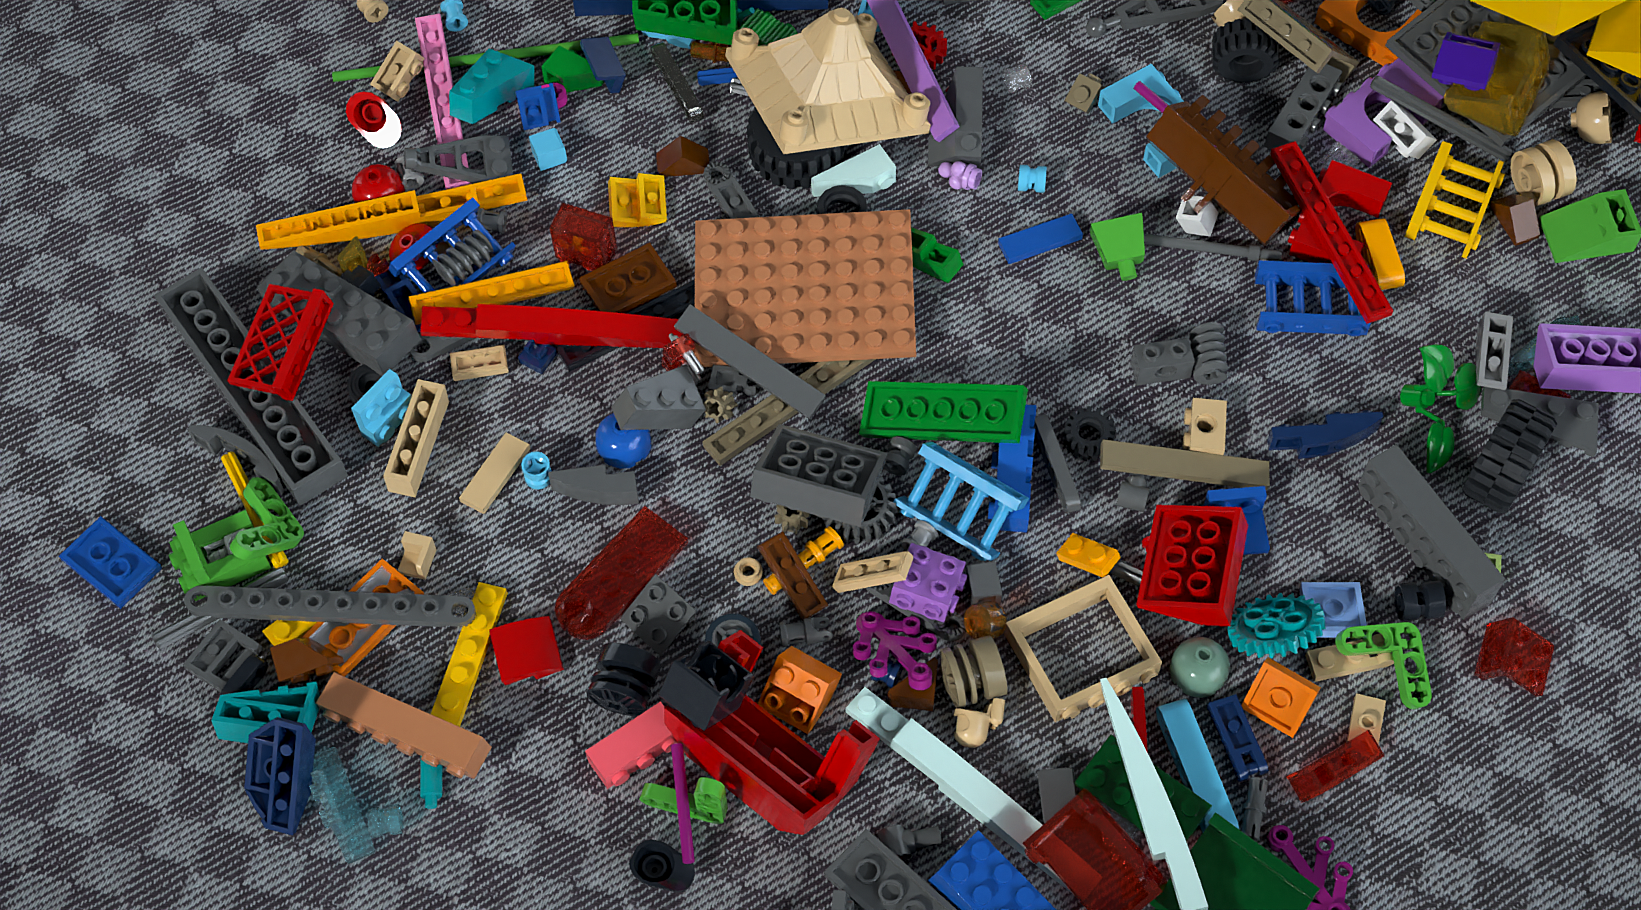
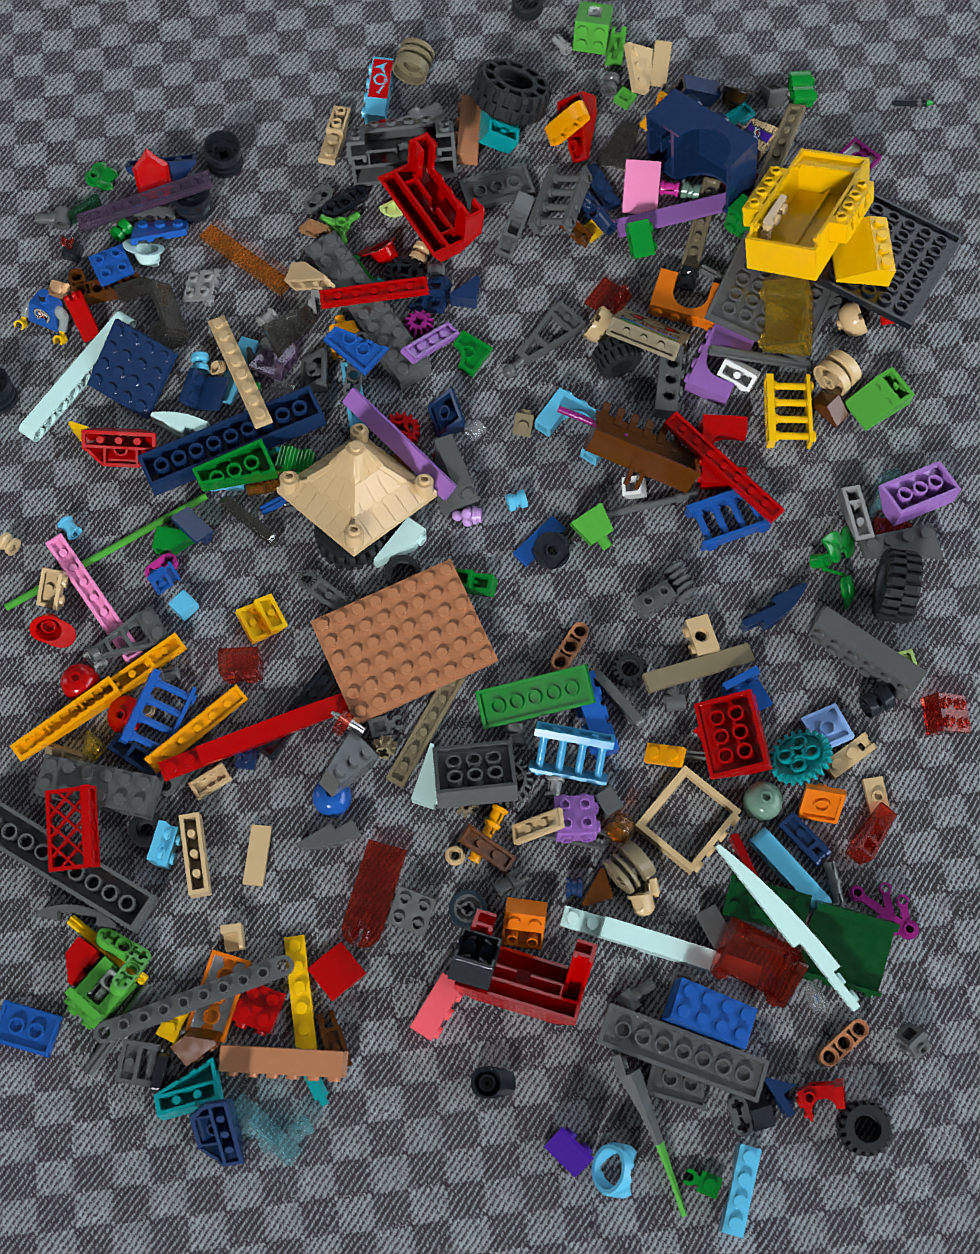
camera: 25 degrees left, 10 degrees up
black piece [340,253,389,296] -> none
dark grey piece [432,229,493,287] -> none
teal wedge [449,48,534,124] -> none
medium azure wheel [521,451,552,490] -> none
reddish brown plate [579,242,677,313] -> none
black wheel [586,642,661,716] -> none
bright green beam [640,777,728,824] -> none
reddish brown slope [656,136,710,177] -> none
magenta bar [671,743,695,864] -> none
dark grey tile [674,304,826,420] -> none
magenta plant [853,611,937,690] -> none
bright green beam [1335,622,1432,710] -> none
light orange beam [1355,218,1405,290] -> none
dark purple slope [1431,32,1500,91] -> none
none -> red slope [65,936,102,987]
none -> red plate [231,986,287,1037]
none -> reddish brown hinge [317,1009,353,1067]
none -> light aqua slope [411,743,438,810]
none -> dark blue slope [427,387,465,438]
none -> black plate [531,532,570,570]
none -> nougat beam [551,622,589,672]

